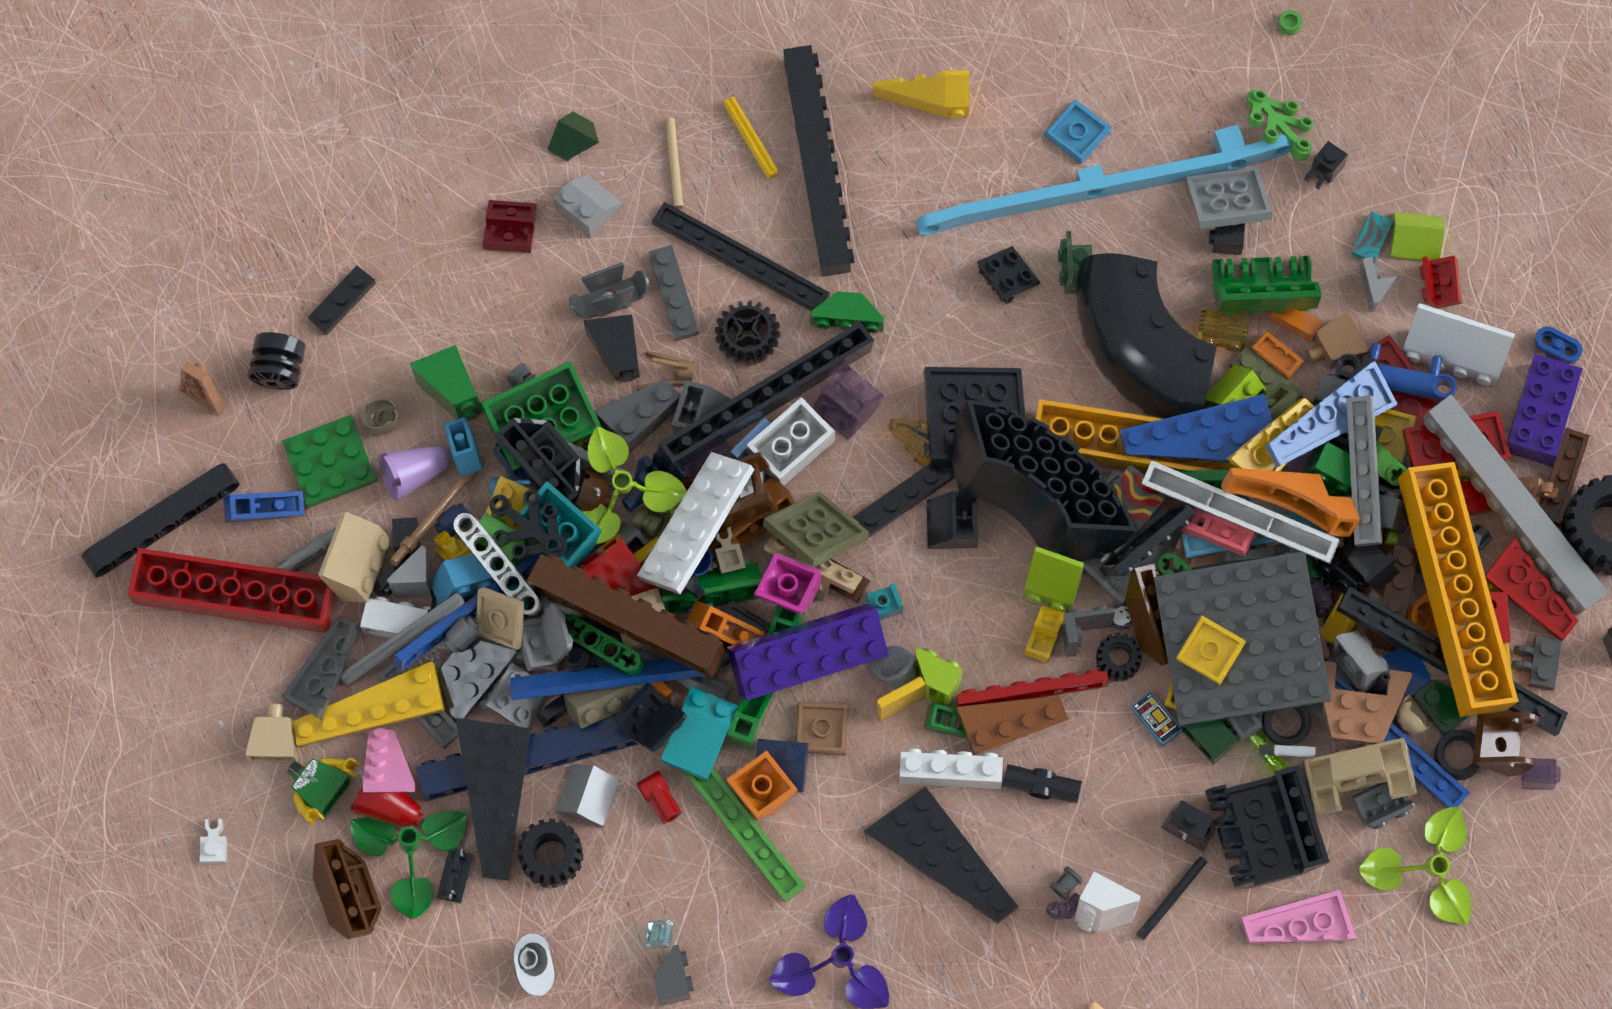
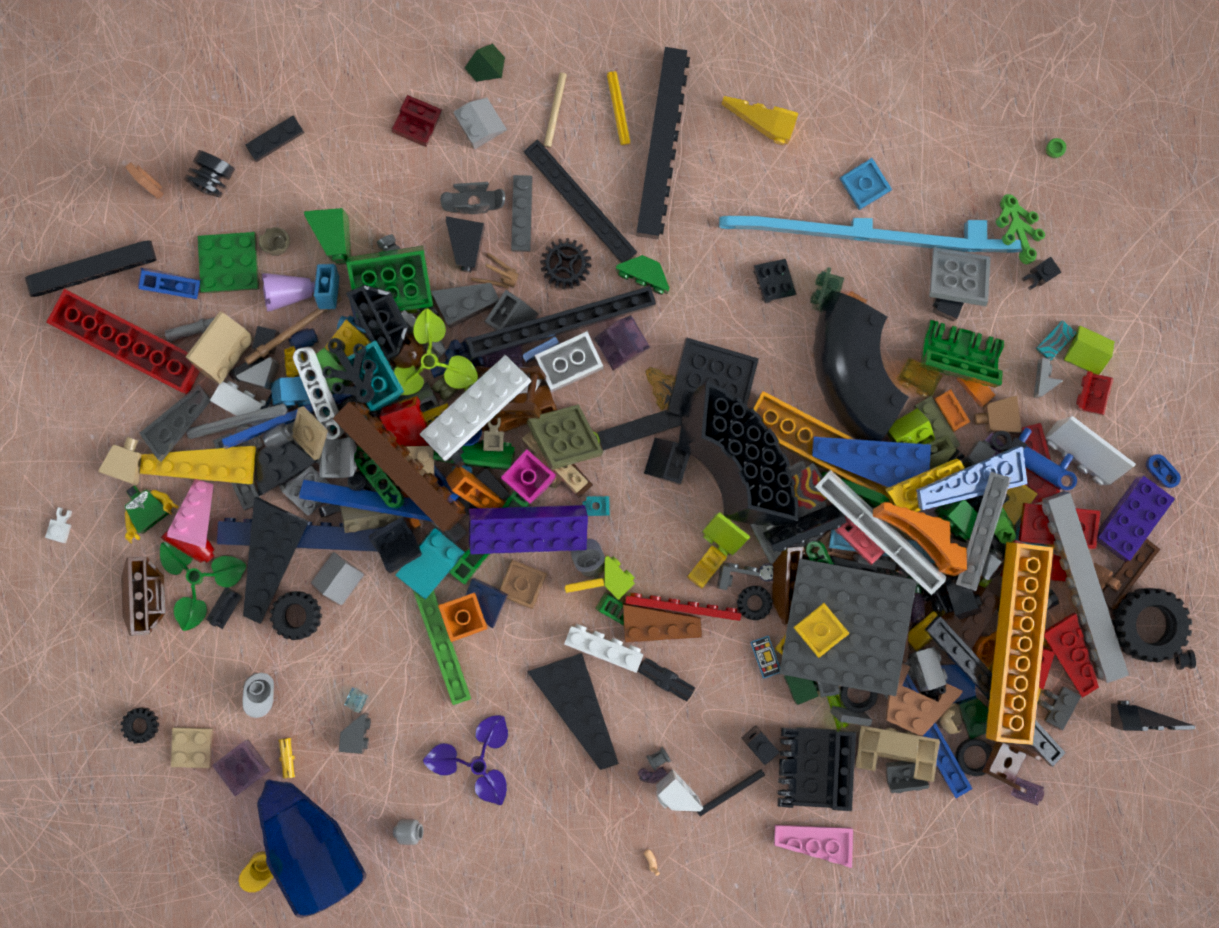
camera: 15 degrees right, 15 degrees up
red piece [636,770,682,825] -> none
lime plant [1359,807,1471,925] -> none

